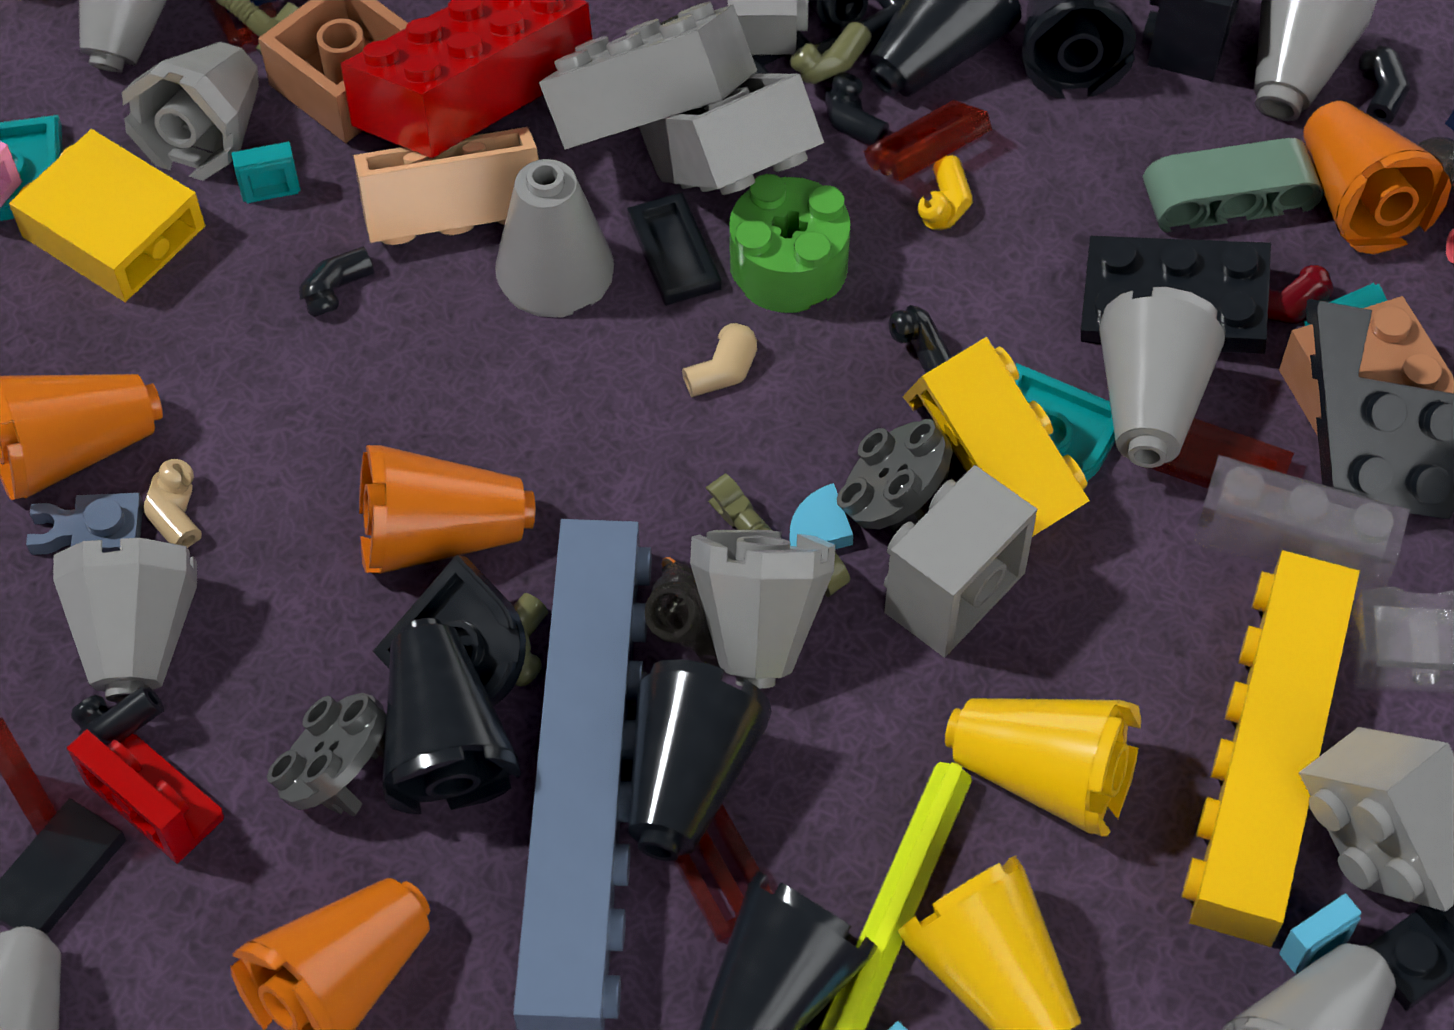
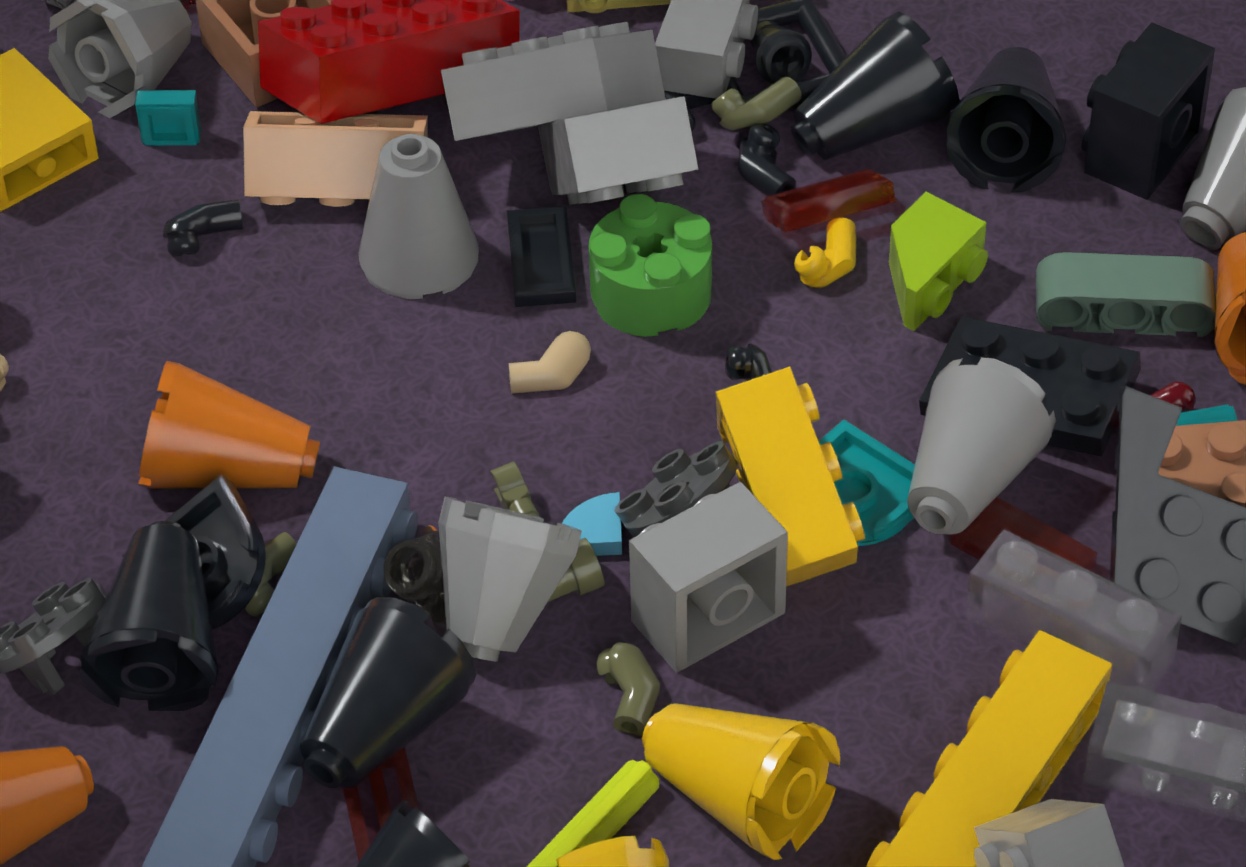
camera: 15 degrees right, 10 degrees down
none -> olive arm [596,642,661,736]
none -> lime slope [889,192,988,331]

